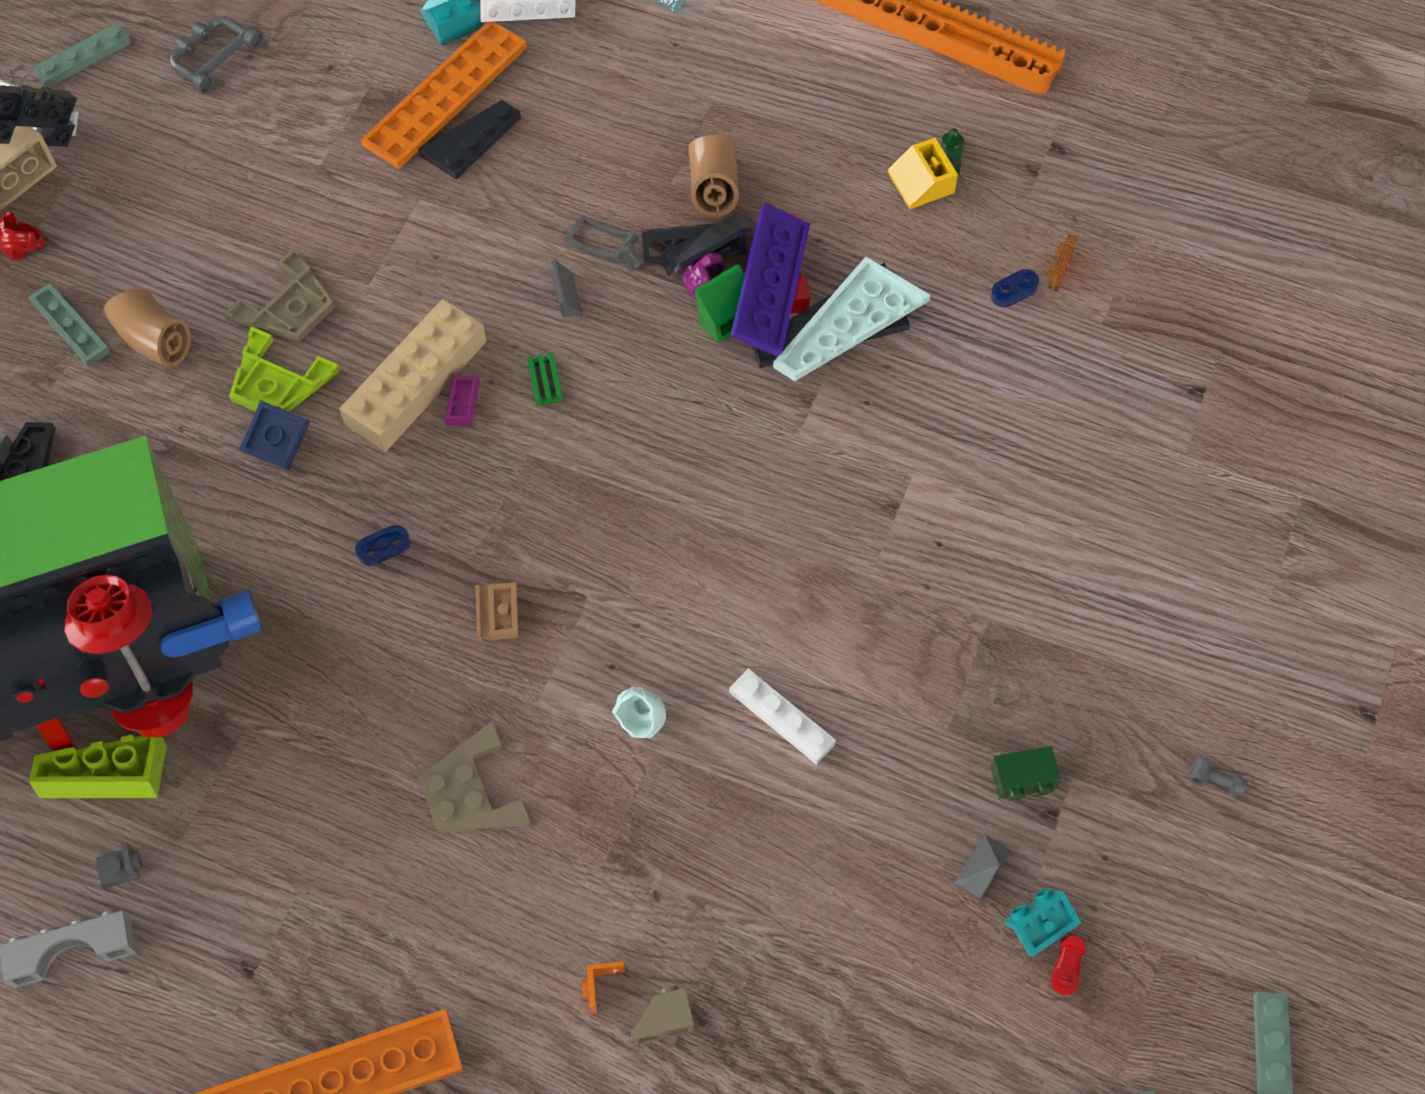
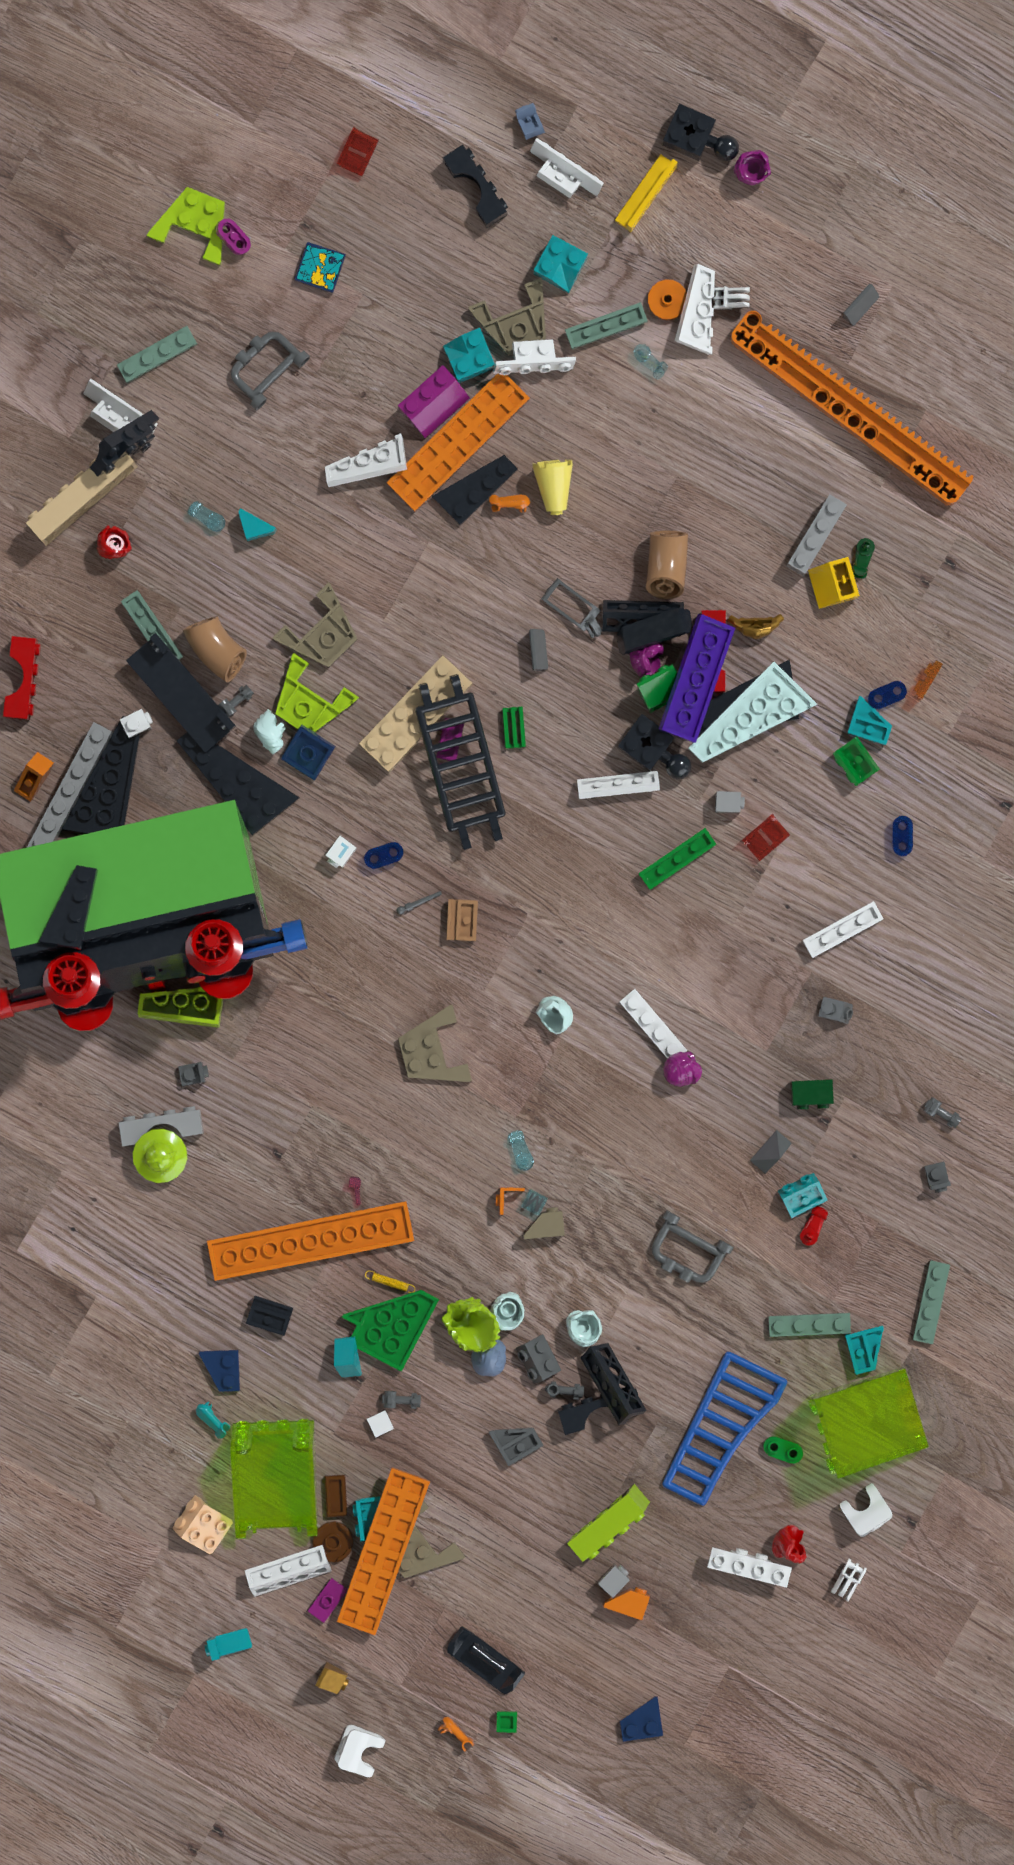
camera: 10 degrees right, 25 degrees up
none -> white bracket [120,709,153,738]
none -> black bracket [126,633,236,752]
none -> lime helmet [133,1129,187,1183]
none -> black wing [177,732,300,836]
none -> clear light blue piece [188,501,225,532]
none -> dark grey bar [218,684,254,718]
none -> teal slope [238,508,277,541]
none -> light aqua hair [253,709,286,754]
none -> white wing [325,433,407,487]
none -> white brick [326,836,357,868]
none -> clear pink hand [349,1176,361,1205]
none -> dark grey piece [396,891,442,915]
none -> magenta slope [398,365,470,439]
none -> black bar [415,674,506,850]
none -> orange piece [489,494,530,513]
none -> clear light blue piece [508,1130,534,1171]
none -> clear light blue tile [521,1189,548,1216]
none -> light yellow cone [532,460,573,515]
none -> white plate [577,771,660,799]
none -> black brick [617,714,692,780]
none -> green plate [638,828,717,890]
none -> dark grey bar [652,1210,734,1283]
none -> magenta hair [663,1051,702,1087]
none -> light grey brick [715,791,745,814]
none -> pearl gold piece [728,614,784,639]
none -> clear red piece [741,813,790,862]
none -> light grey arch [787,494,847,577]
none -> white plate [802,901,883,958]
none -> dark grey bracket [818,997,853,1024]
none -> green bracket [833,737,880,786]
none -> teal wing [847,696,892,746]
none -> clear blue plate [892,816,913,857]
none -> dark grey bracket [924,1161,951,1193]

